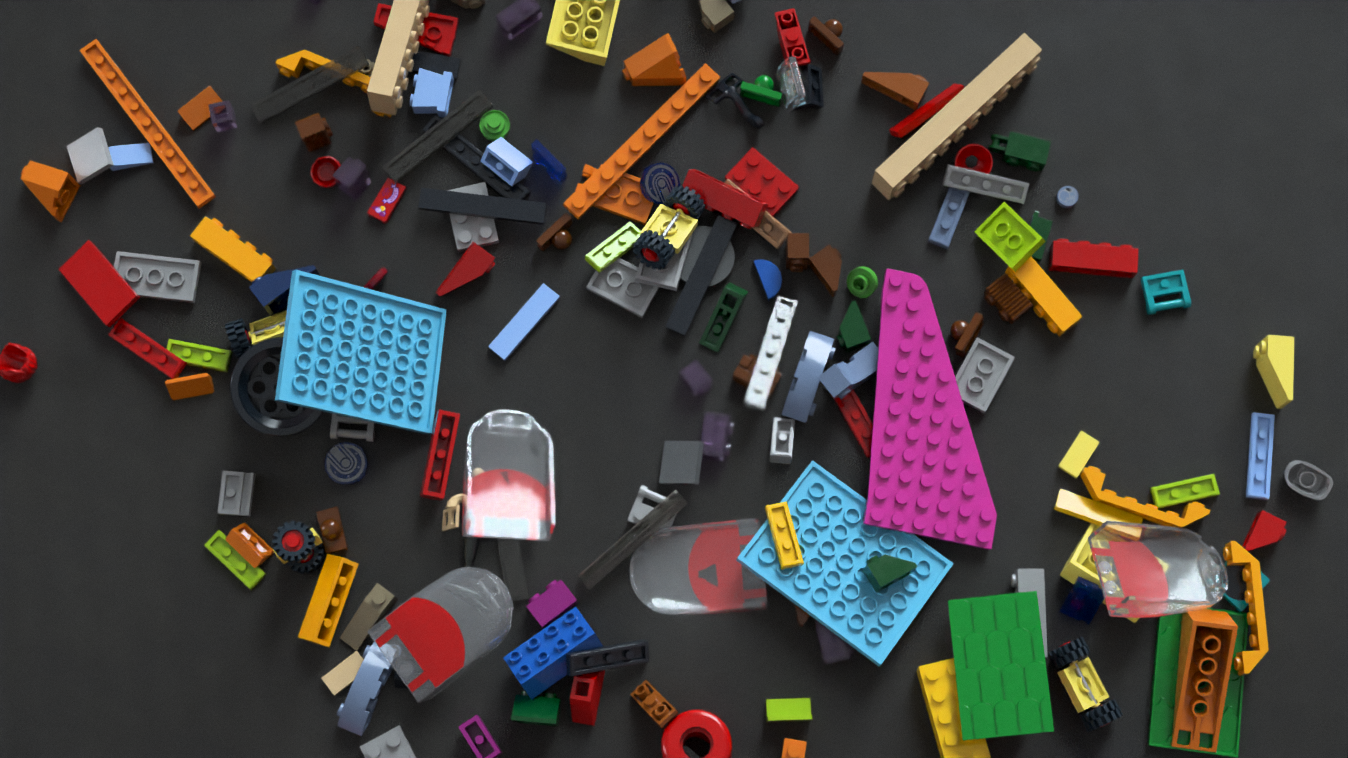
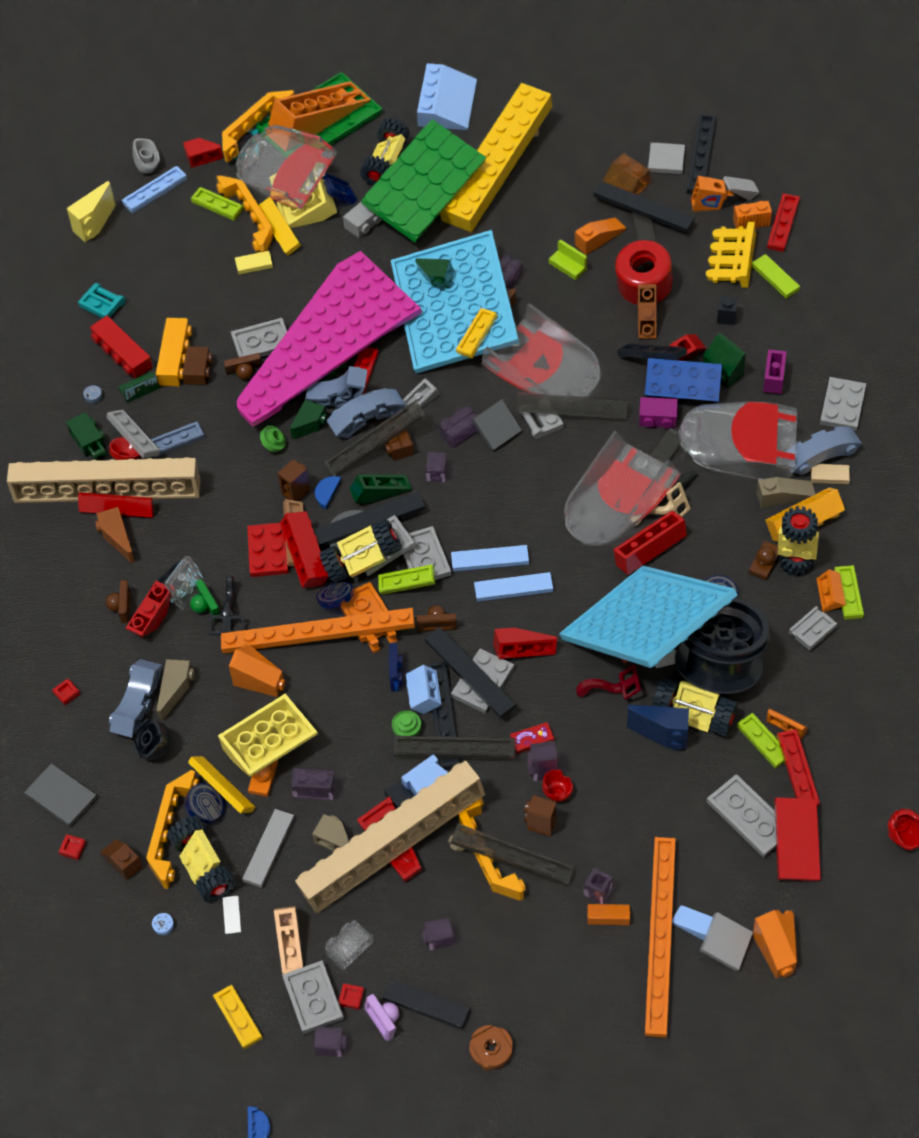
camera: 135 degrees left, 20 degrees down
light orange brick [190,216,276,282] -> none
reddish brown slope [808,244,842,297] -> none
lime plate [975,202,1046,272] -> none
none -> light blue tile [451,545,529,572]

